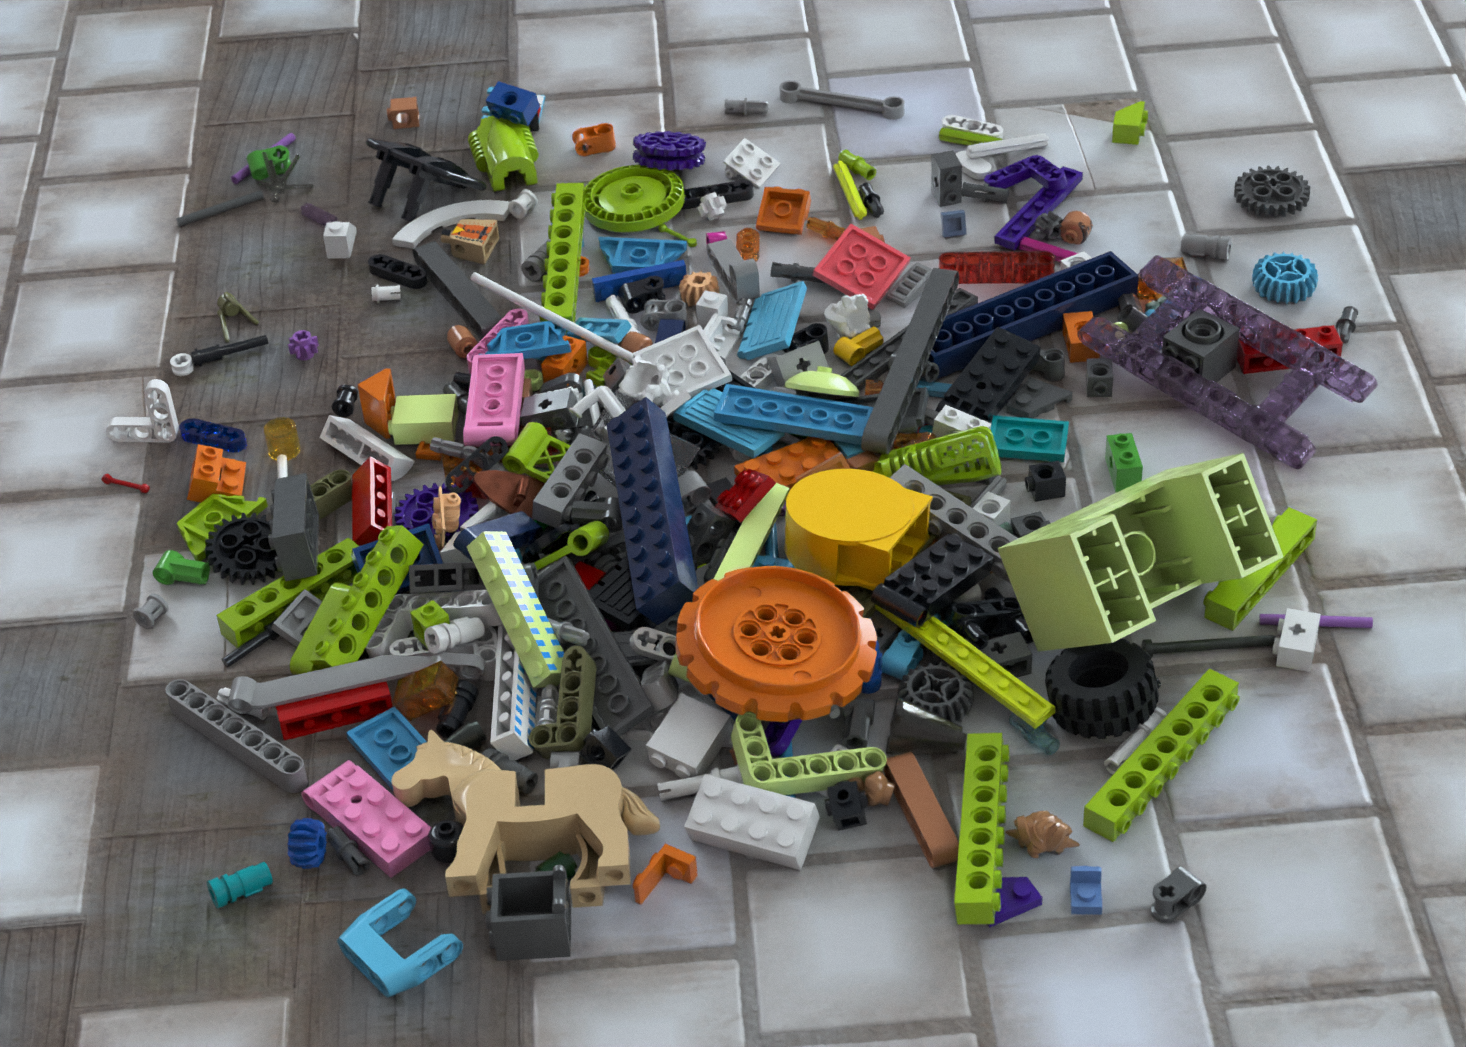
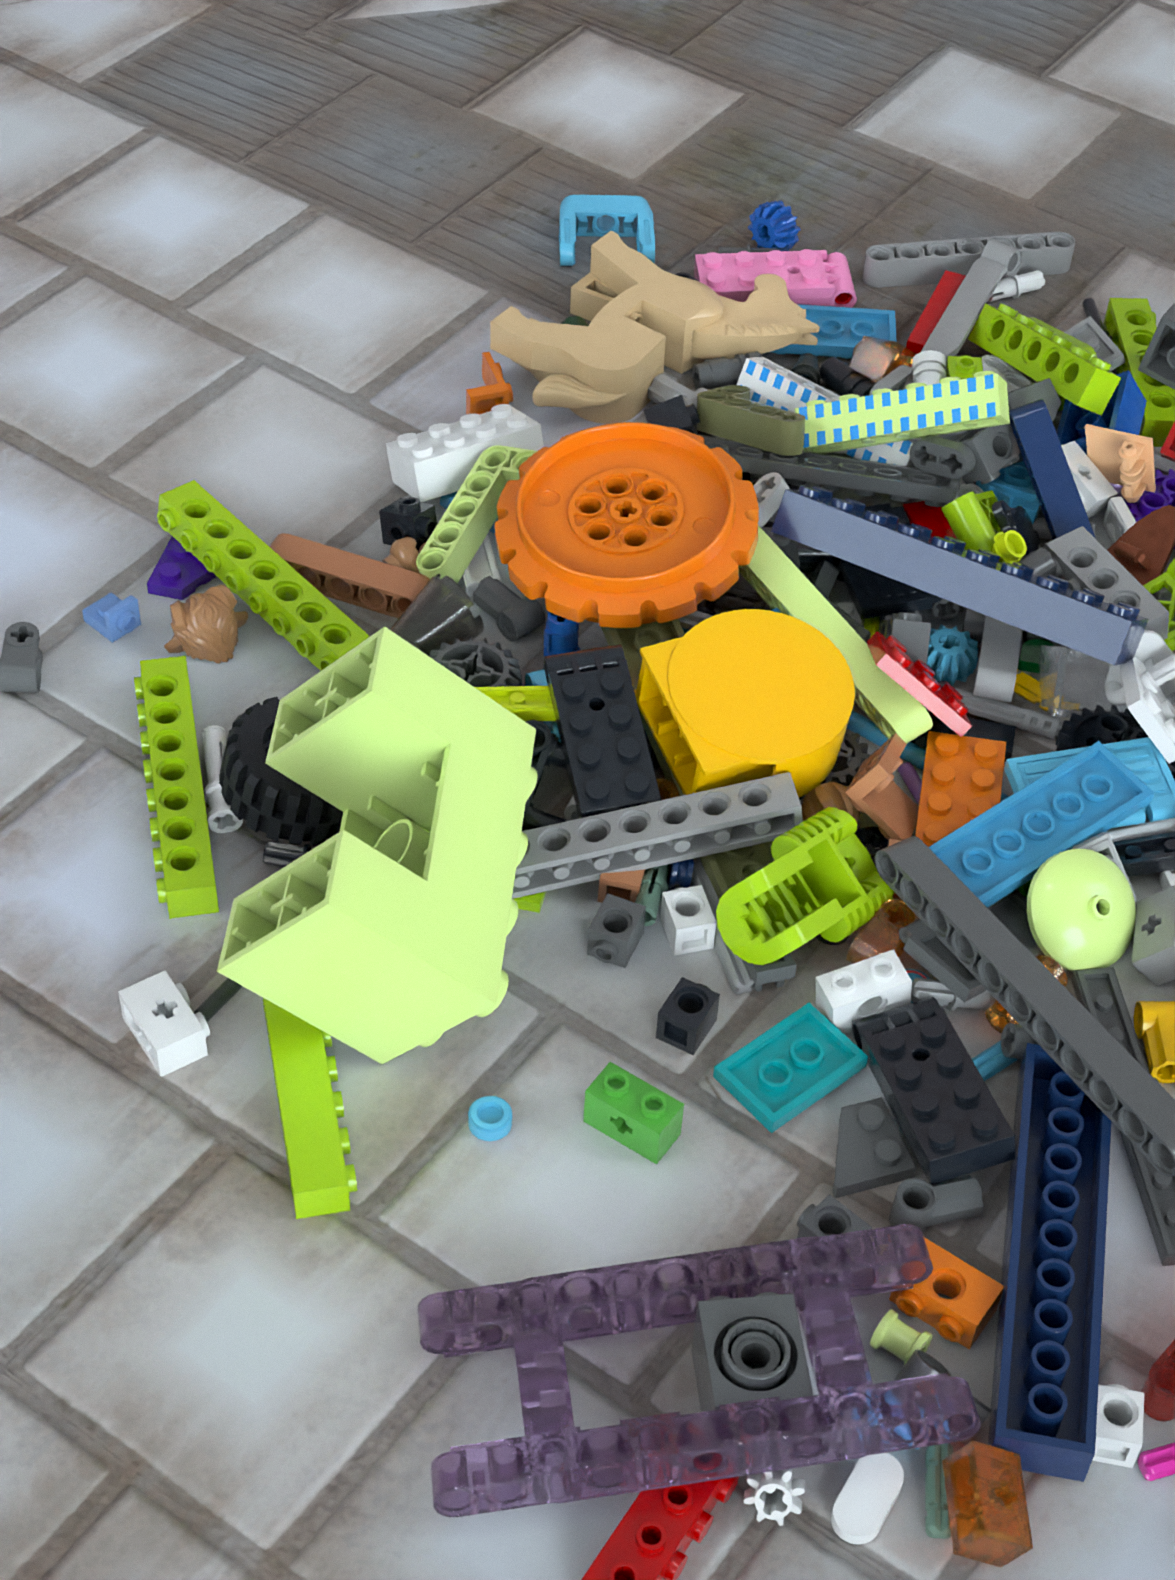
camera: 125 degrees right, 5 degrees up
teal axle [207,862,273,909] -> none
dark grey container [486,865,571,961] -> none
light grey axle [548,618,590,646] -> none
medium lavender bar [1259,614,1373,628] -> none
none -> neon yellow plate [992,530,1027,564]

